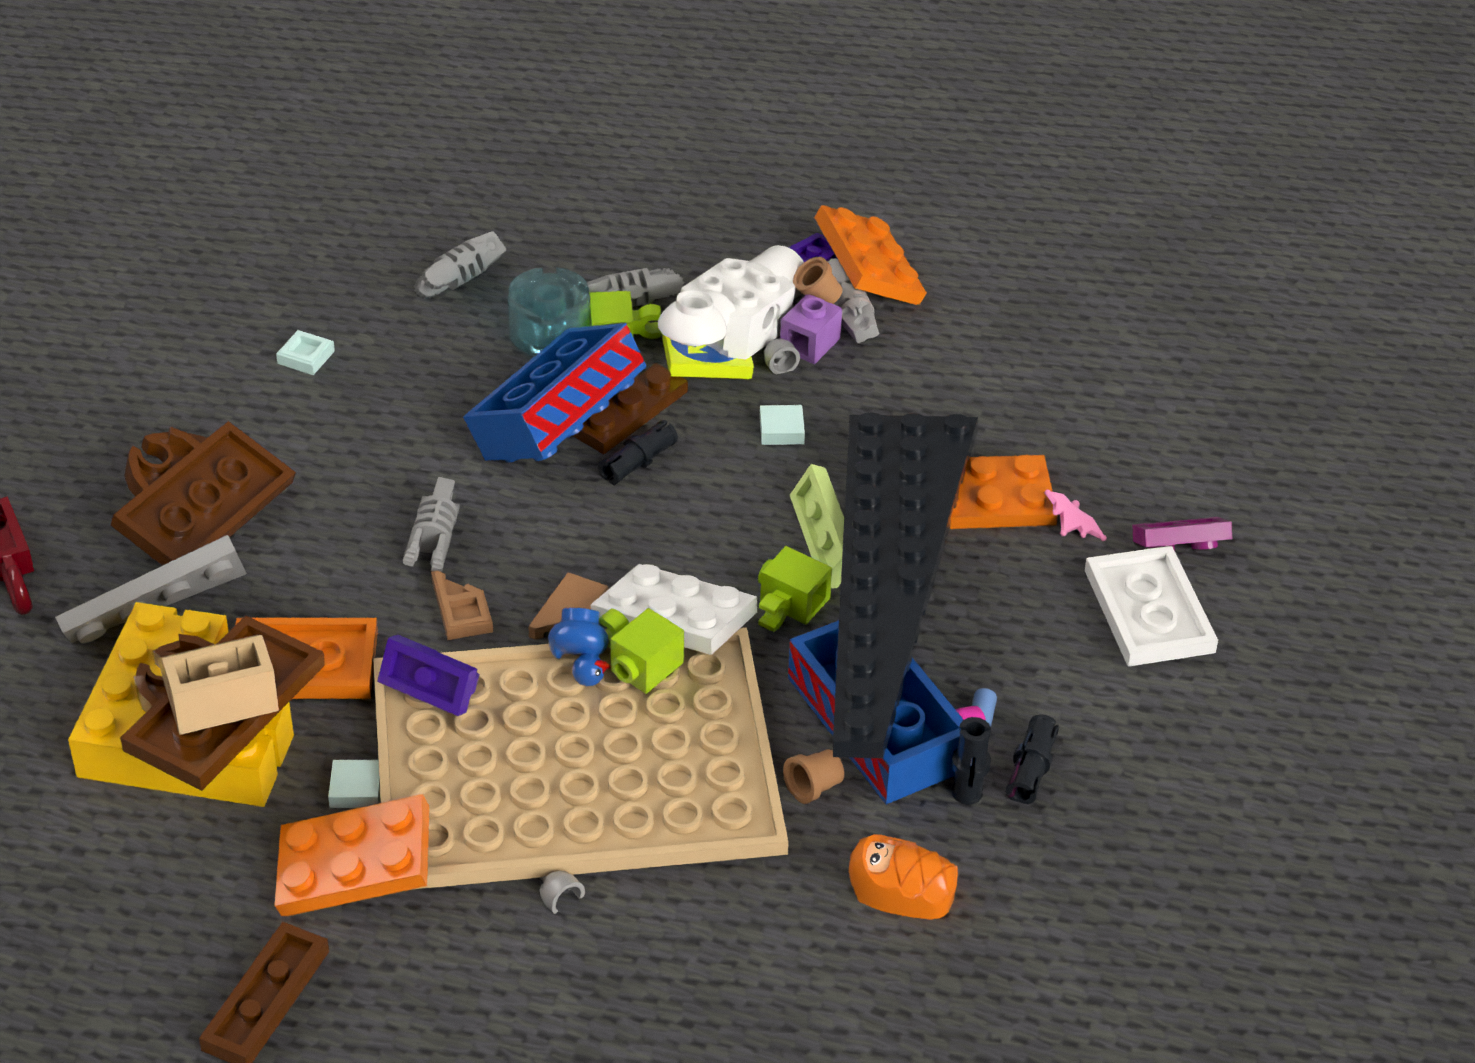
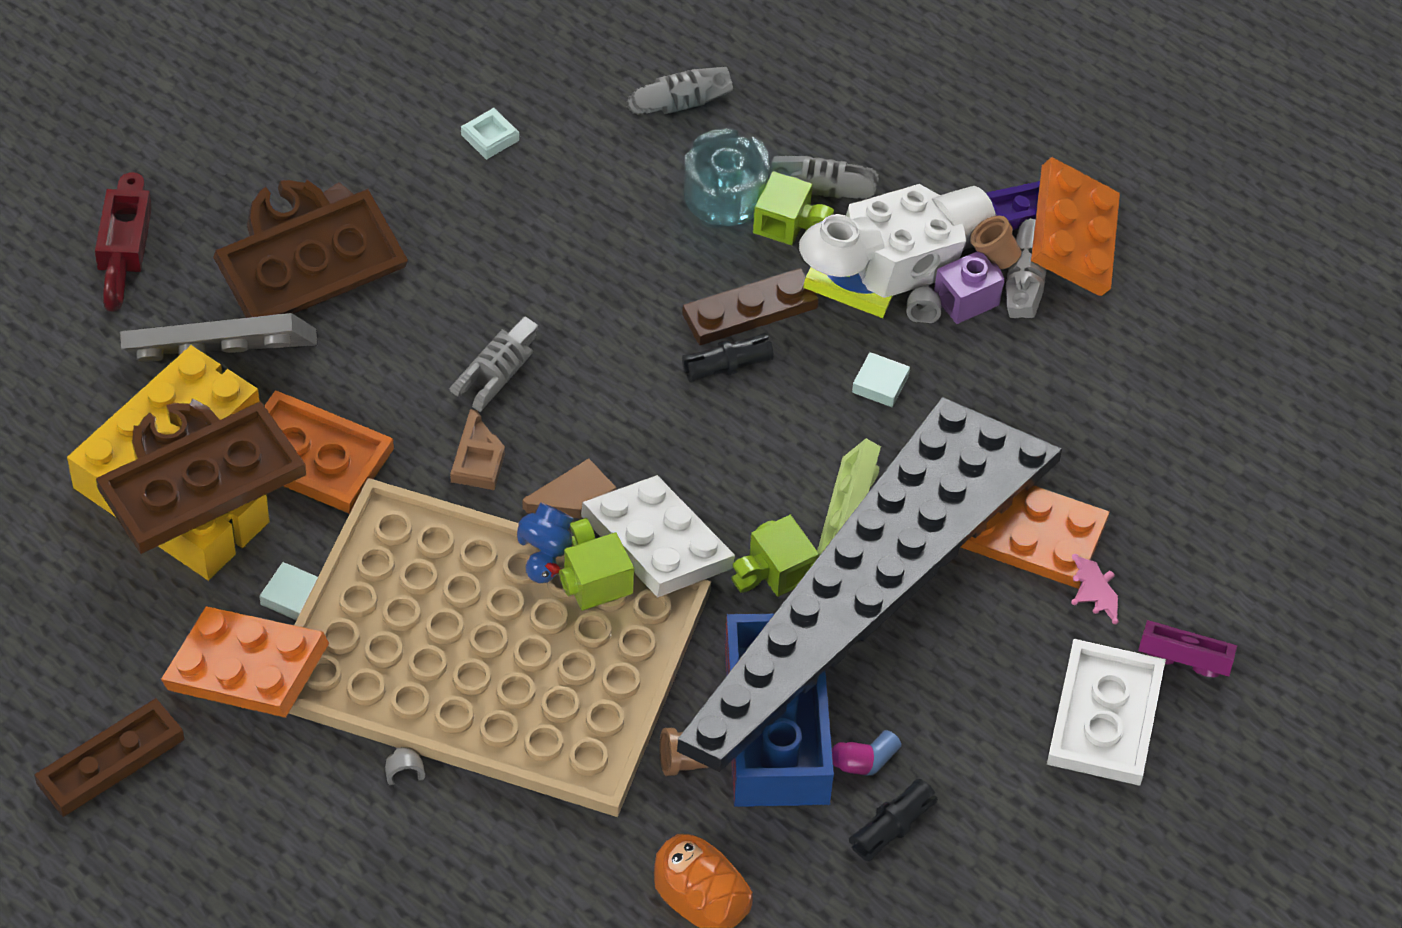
camera: 25 degrees right, 10 degrees up
tan slope [158,635,279,735] -> none
dark purple plate [377,634,480,716] -> none
blue brick [463,323,647,463] -> none
black pin [951,717,991,805] -> none

